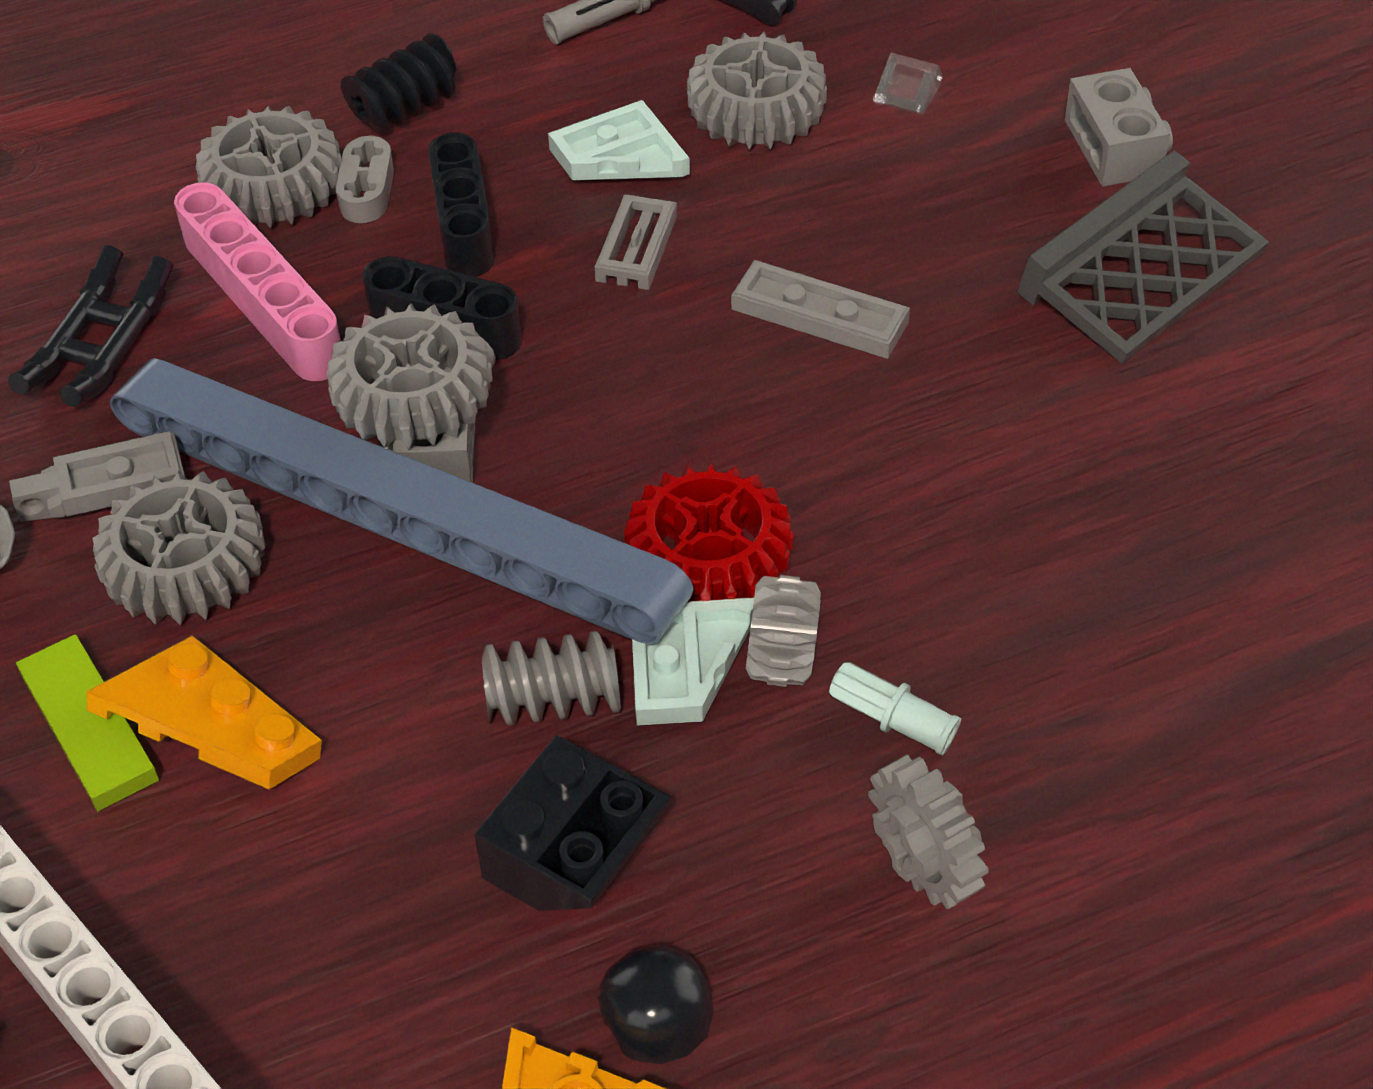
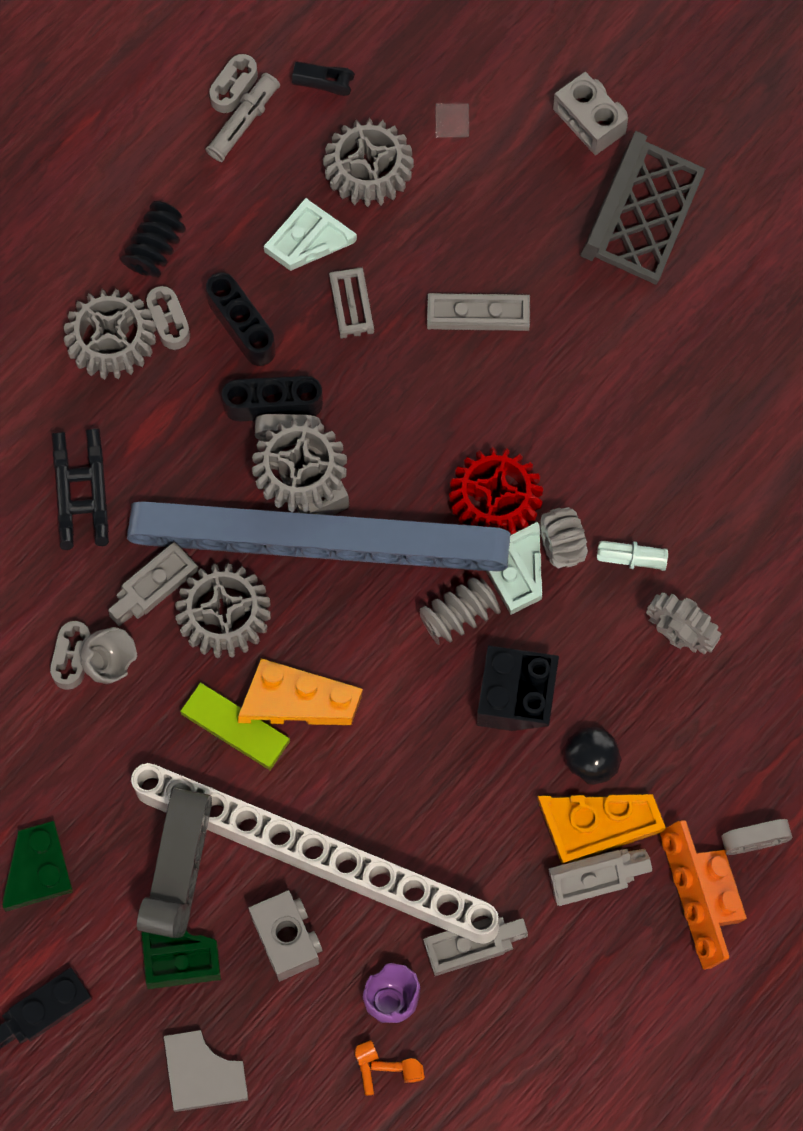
camera: 25 degrees left, 20 degrees up
bright pink beam [174,182,341,381] -> none

